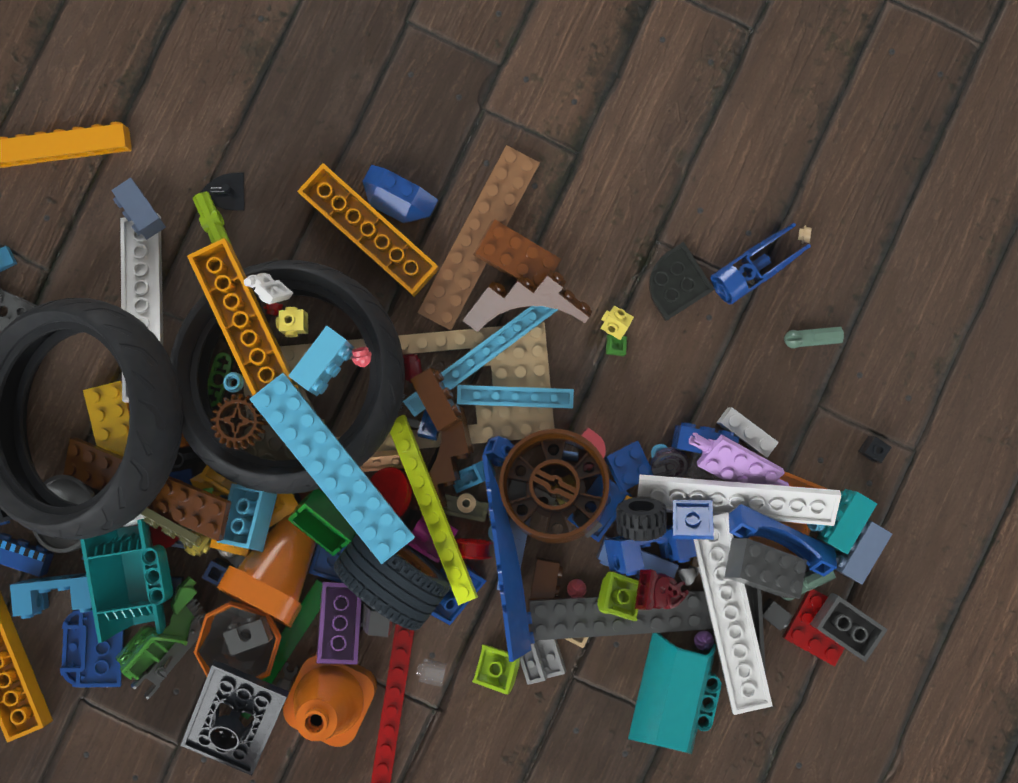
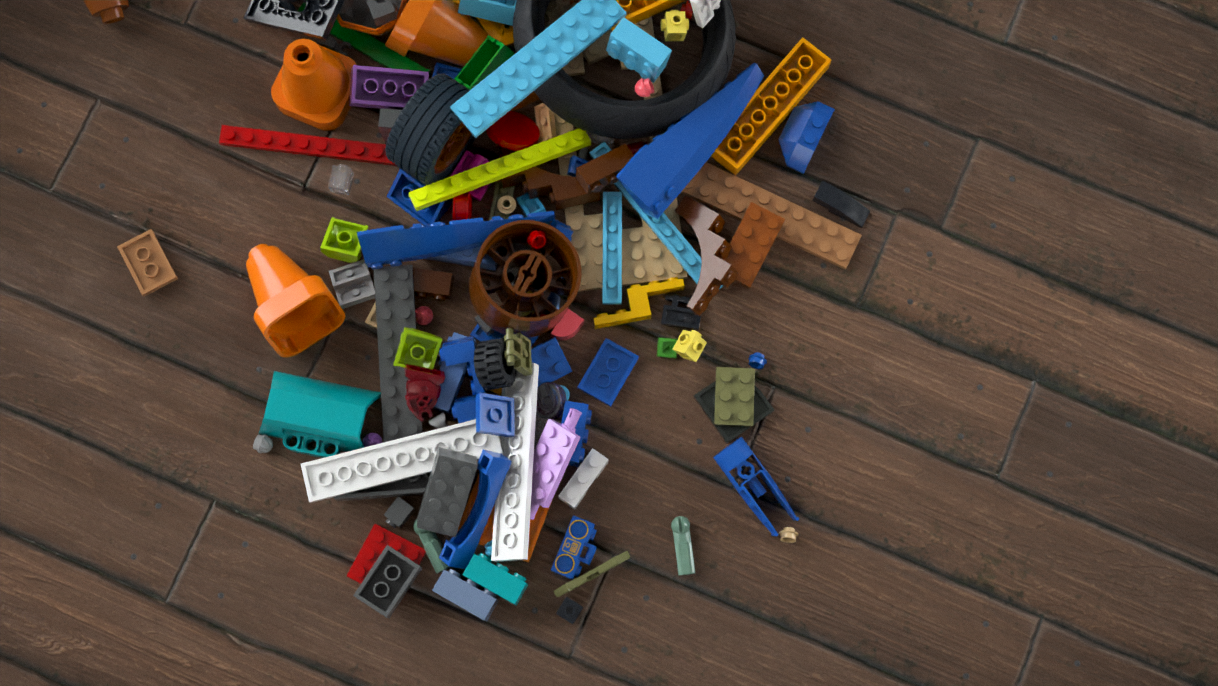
camera: 90 degrees right, 10 degrees down
none -> orange cone [246,244,345,357]
none -> light grey plate [253,434,273,453]
none -> olive plate [504,328,532,377]
none -> red plate [527,230,546,249]
none -> blue piece [551,515,597,580]
none -> olive tile [554,551,630,597]
none -> blue plate [577,338,639,407]
none -> yellow bracket [593,277,685,329]
none -> blue wedge [616,63,764,219]
none -> black plate [661,293,701,331]
none -> olive plate [714,367,755,427]
none -> blue plate [749,352,767,369]
none -> black slope [812,181,870,228]

